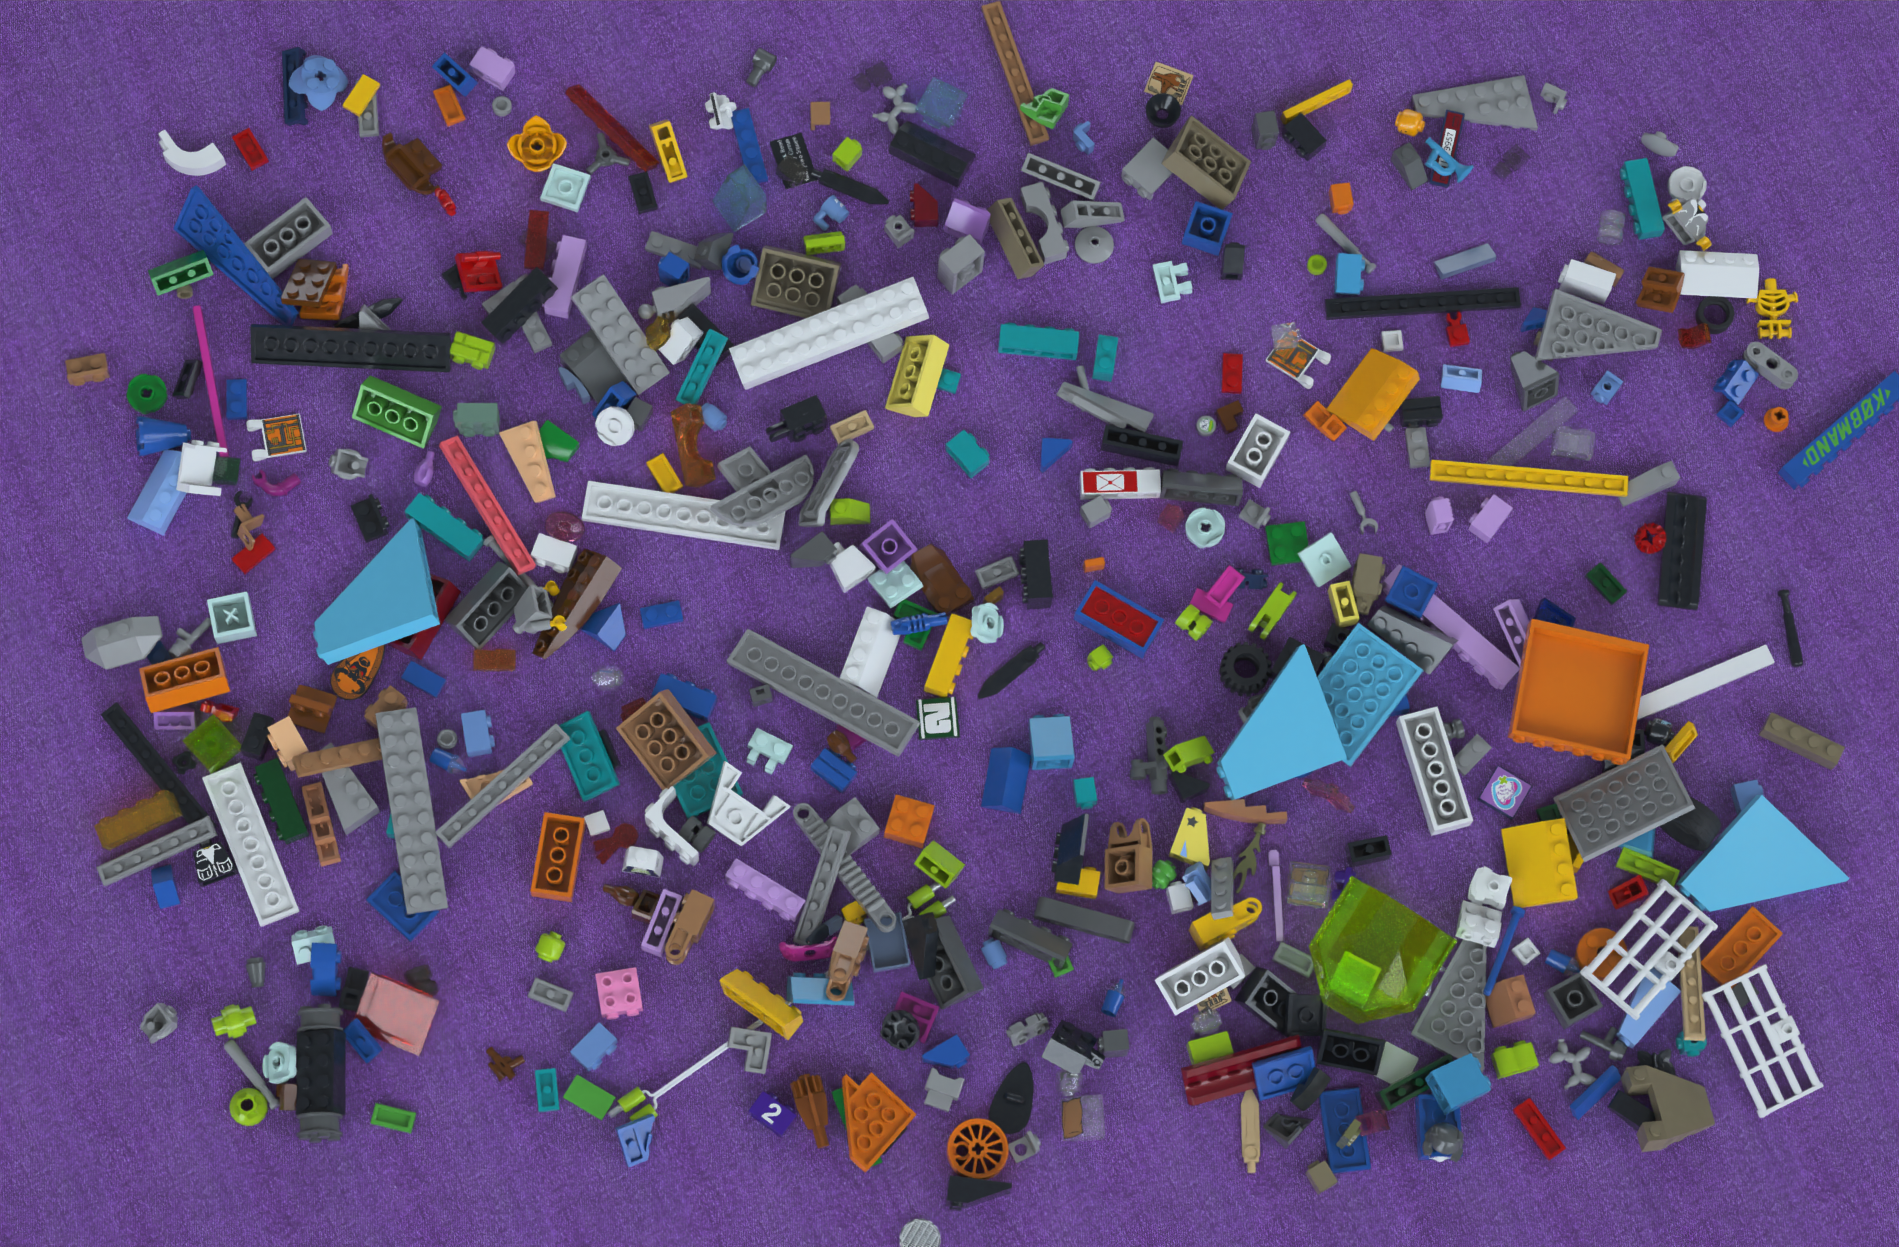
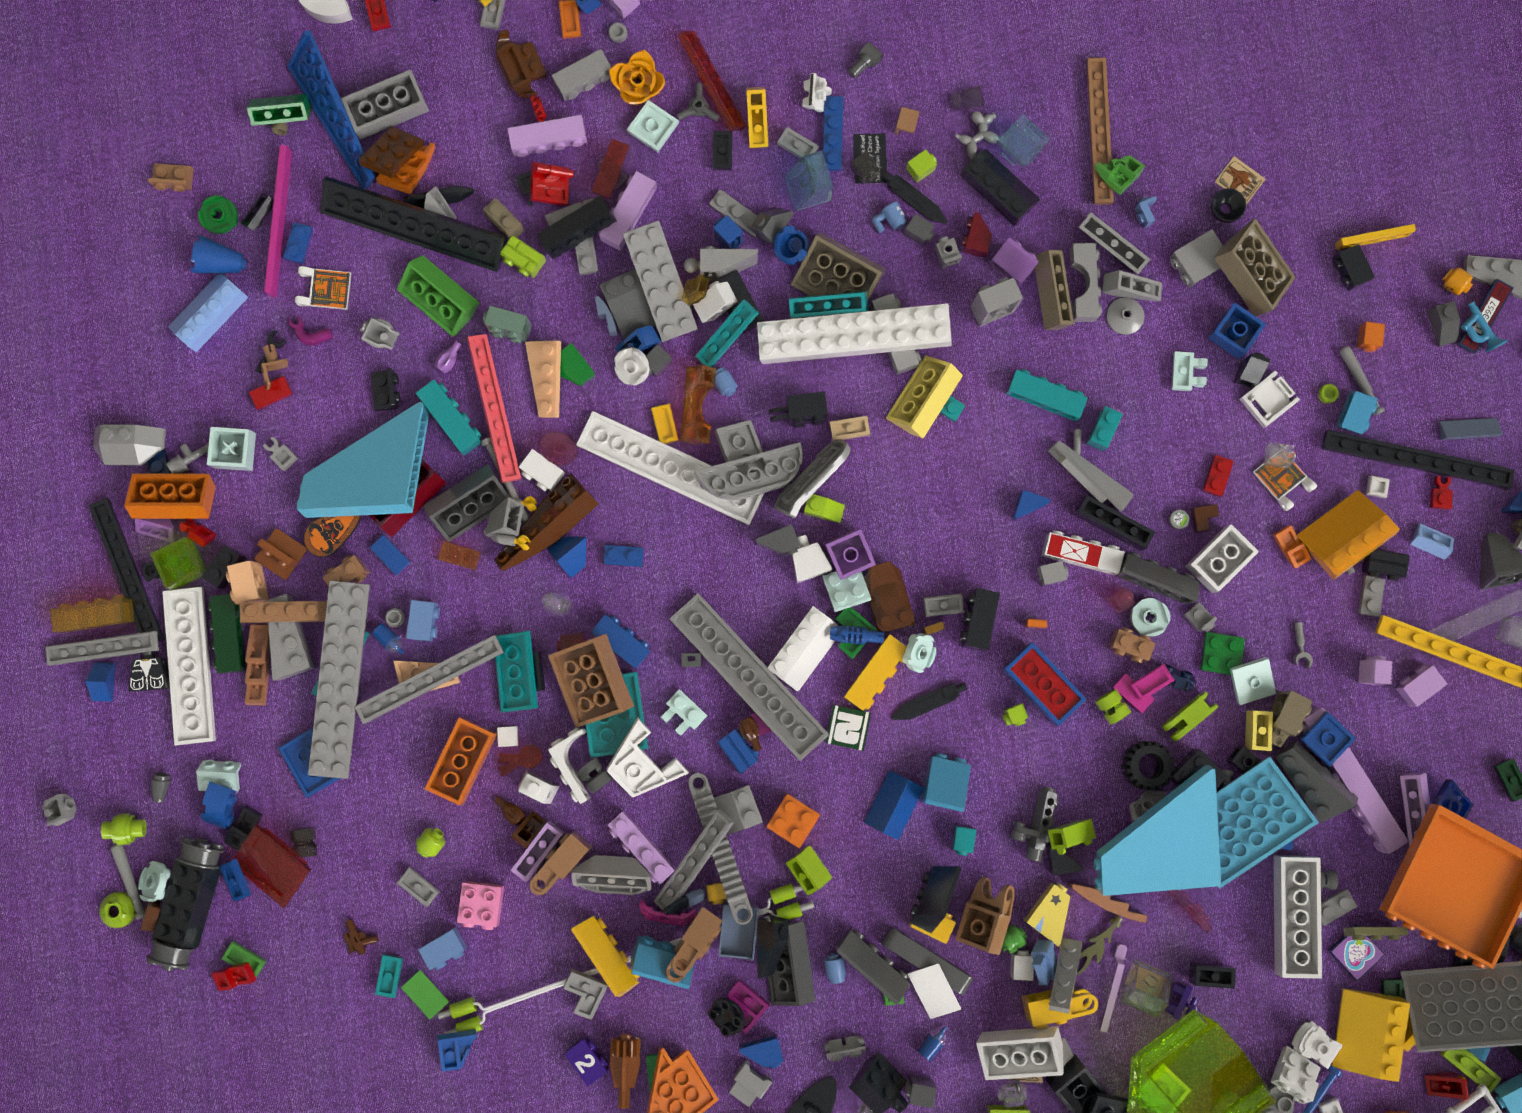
camera: 20 degrees right, 10 degrees up
white panel [176,440,227,496] -> none
piece [213,457,240,486] -> none
lime bracket [803,231,845,255] -> none
teal brick [945,430,990,479] -> none
dark grey brick [1251,110,1279,150] -> none
light grey tile [1272,941,1318,979] -> none
none -> red slope [211,962,256,991]
none -> light grey plate [263,437,299,472]
none -> dark tan brick [483,198,524,239]
none -> lavender brick [508,115,587,157]
none -> light grey brick [552,49,611,101]
none -> light grey wedge [571,855,652,895]
none -> light grey plate [777,127,819,164]
none -> teal brick [789,291,869,318]
none -> dark grey brick [904,213,935,246]
none -> white sticker [908,964,961,1019]
none -> medium nougat brick [1108,627,1156,664]
none -> white container [1239,370,1300,428]
none -> olive plate [1343,927,1408,940]

